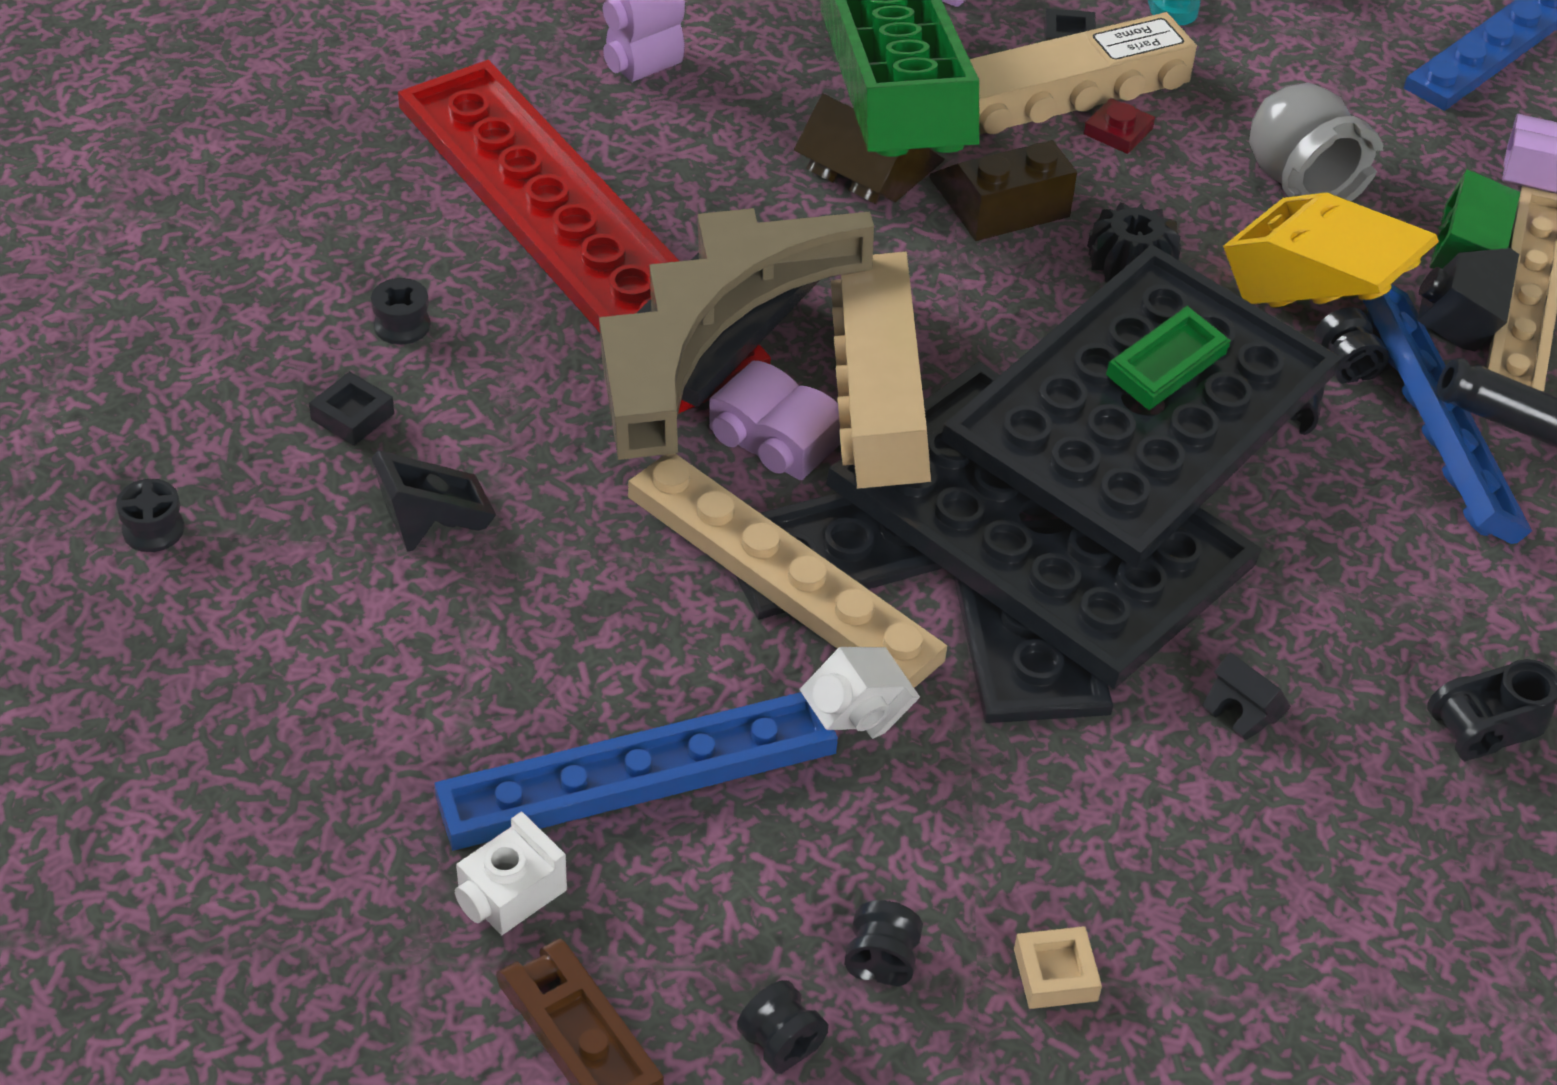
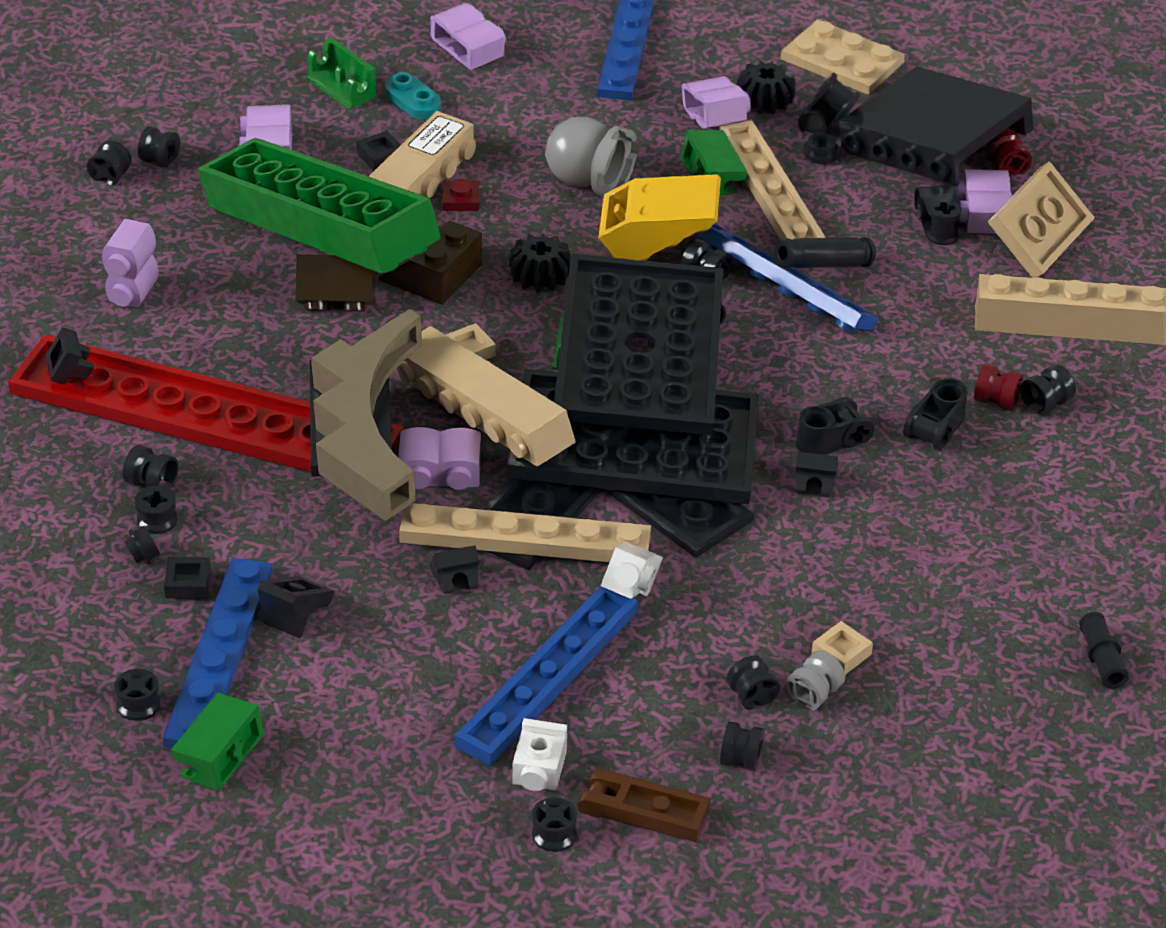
camera: 35 degrees left, 5 degrees down
green tile [1106,306,1231,411] -> none
black slope [1417,248,1519,352] -> none
none -> black tile [45,327,94,385]
none -> black wheel [122,444,179,487]
none -> black plate [124,526,160,565]
none -> blue plate [163,557,273,748]
none -> green hinge [170,693,265,792]
none -> black tile [430,545,479,594]
none -> tan plate [446,323,496,360]
none -> black wheel [532,797,577,852]
none -> light grey wheel [785,651,846,710]
none -> black piece [796,397,874,455]

